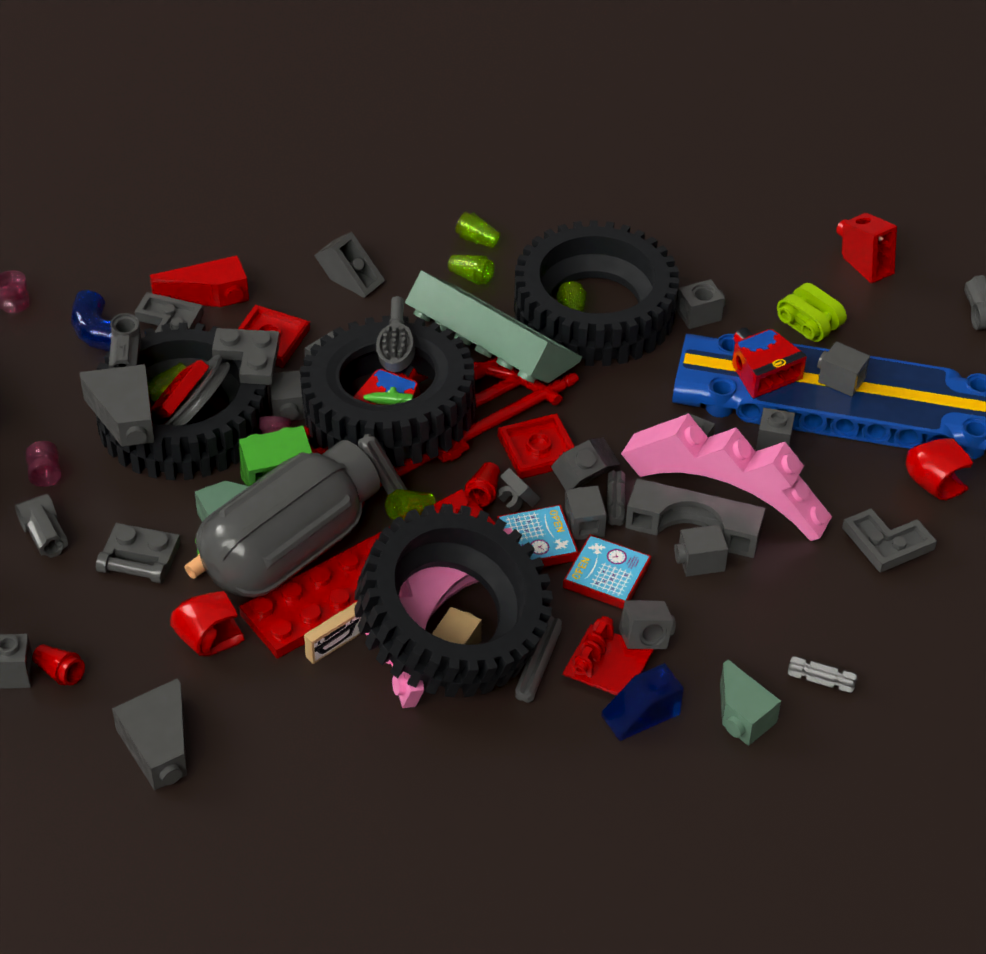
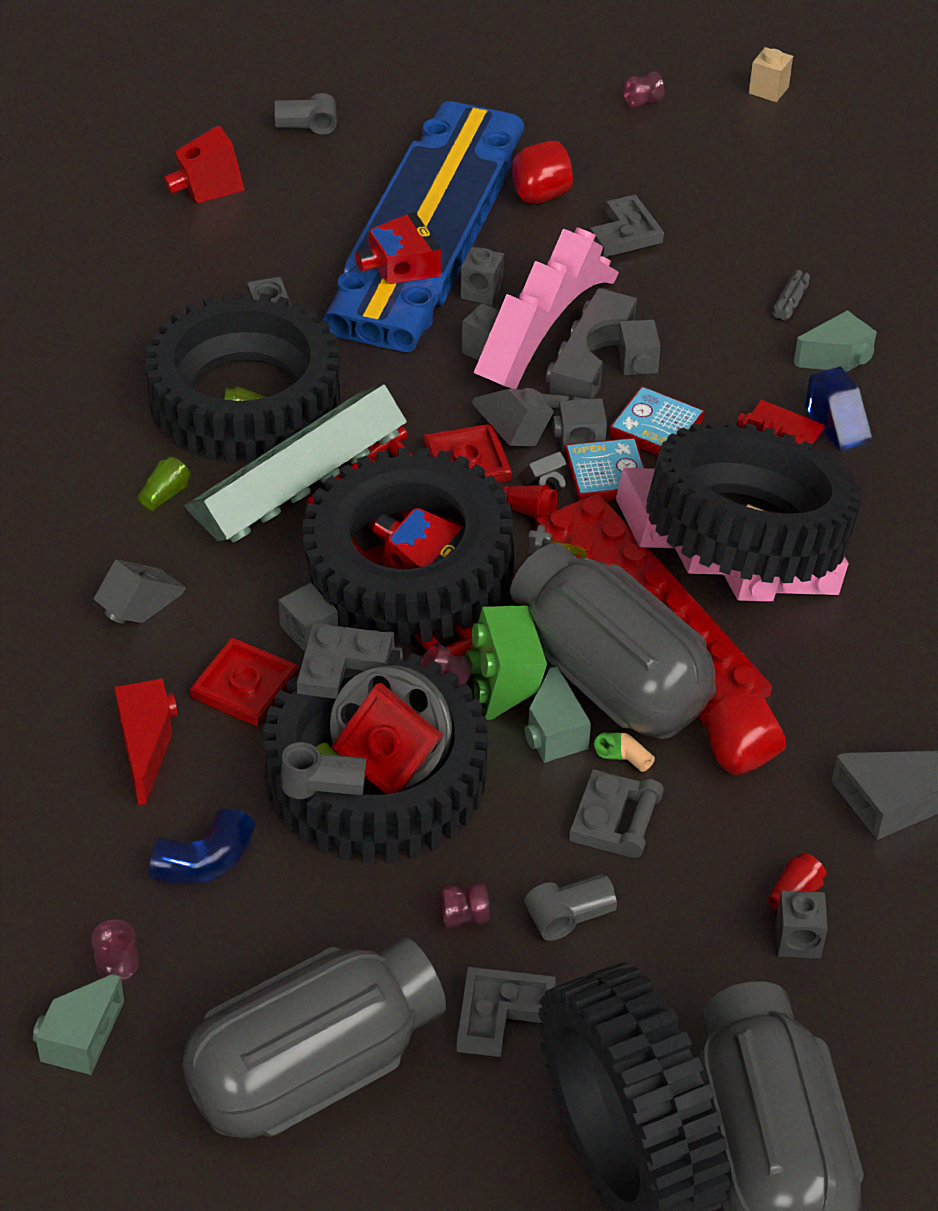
camera: 85 degrees left, 0 degrees up
dark grey slope [80,364,155,446] -> none
dark grey plate [135,292,204,333] -> none
tile [304,602,361,664] -> none
bright green helmet [364,387,414,405] -> none
dark grey piece [376,296,415,372] -> none
clear neon green cone [455,212,500,248] -> none
dark grey brick [619,600,676,649] -> none
lime brick [777,283,847,342] -> none
dark grey brick [817,341,870,397] -> none

